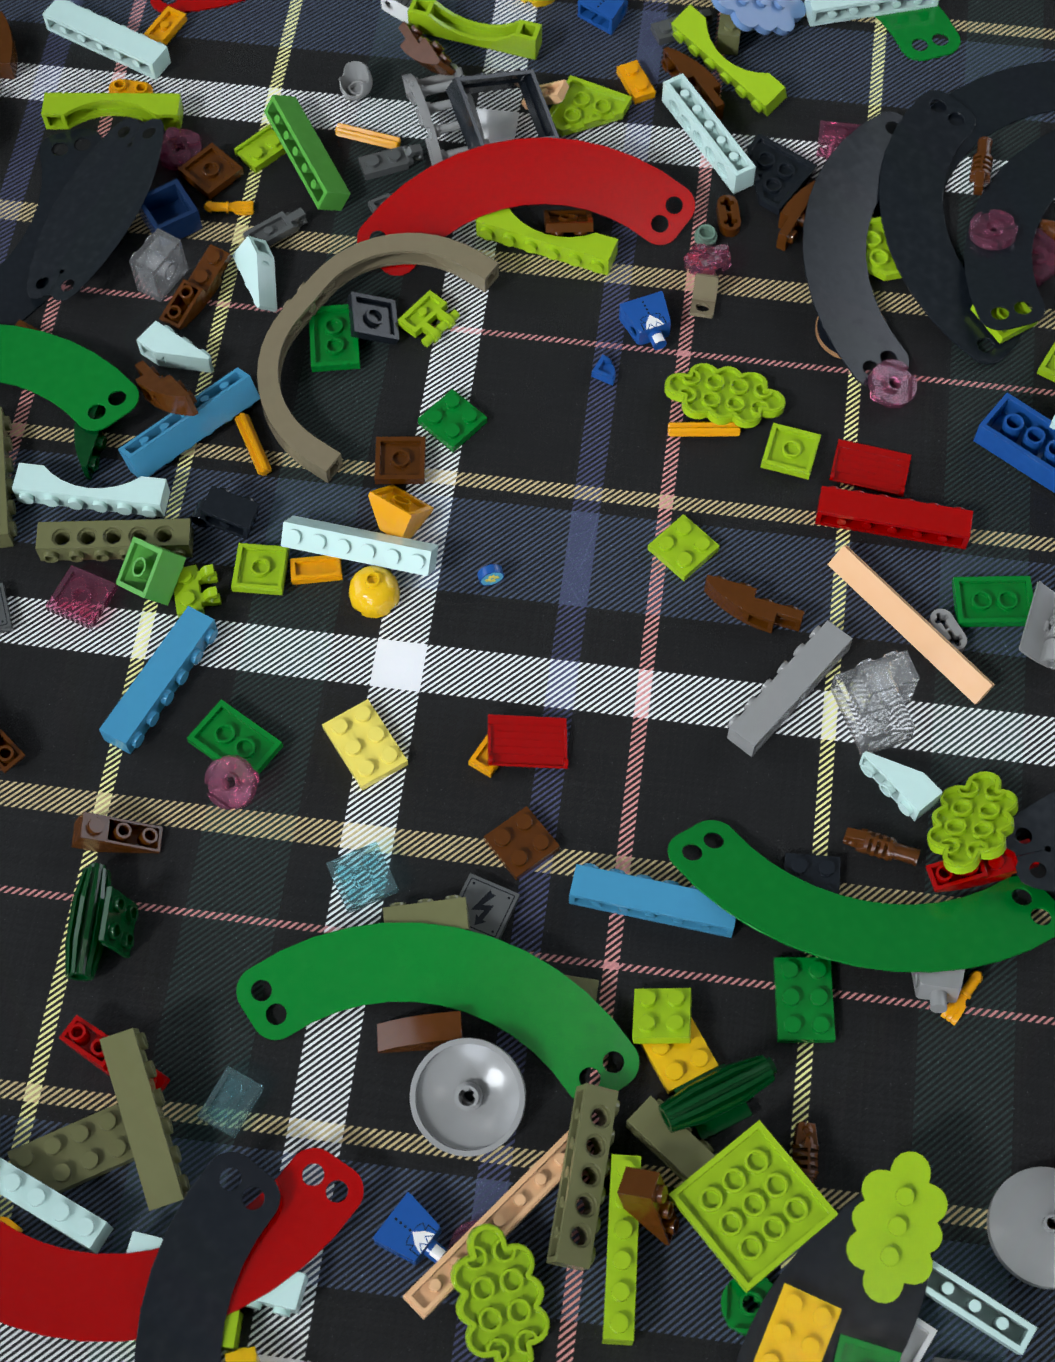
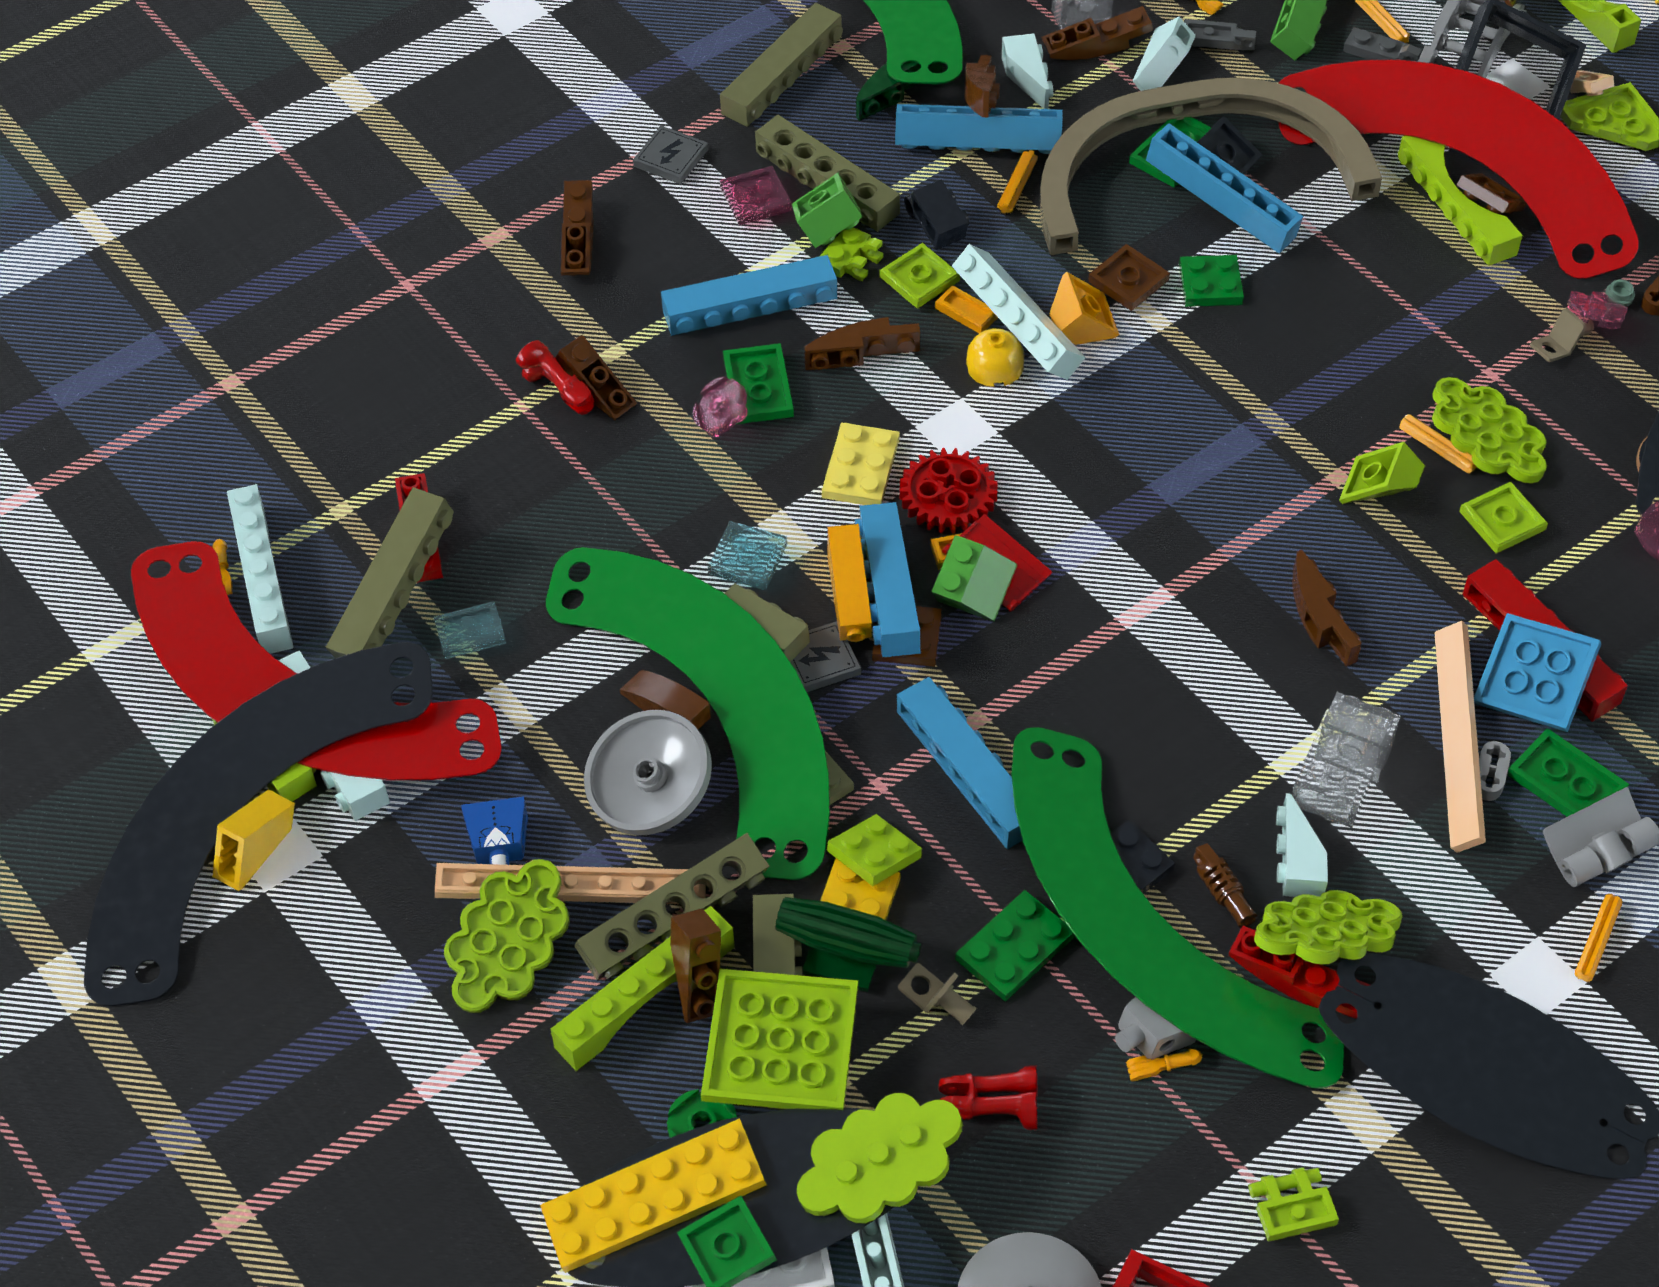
camera: 45 degrees right, 10 degrees down
olive plate [7,1104,135,1194] -> none
light aqua arch [12,463,170,518] -> none
dark green plate [65,863,138,981] -> none
lime plate [398,290,460,347] -> none
tile [477,564,504,586] -> none
blue tile [591,354,616,386] -> none
blue torso [619,291,671,350] -> none
lime plate [648,514,720,581] -> none
light grey brick [727,620,853,757] -> none
reddish brown hinge [792,1122,819,1184] -> none
red piece [829,439,912,496] -> none
none -> red piece [516,340,594,415]
none -> reddish brown slope [804,317,920,370]
none -> light orange slope [827,524,872,642]
none -> dark azure brick [855,502,921,657]
none -> dark tan bracket [898,963,976,1025]
none -> red gear [899,448,998,533]
none -> bright green slope [932,535,1018,622]
none -> red piece [939,1065,1038,1130]
none -> dark azure brick [1146,123,1304,254]
none -> lime slope [1339,442,1425,504]
none -> dark azure plate [1474,613,1601,732]

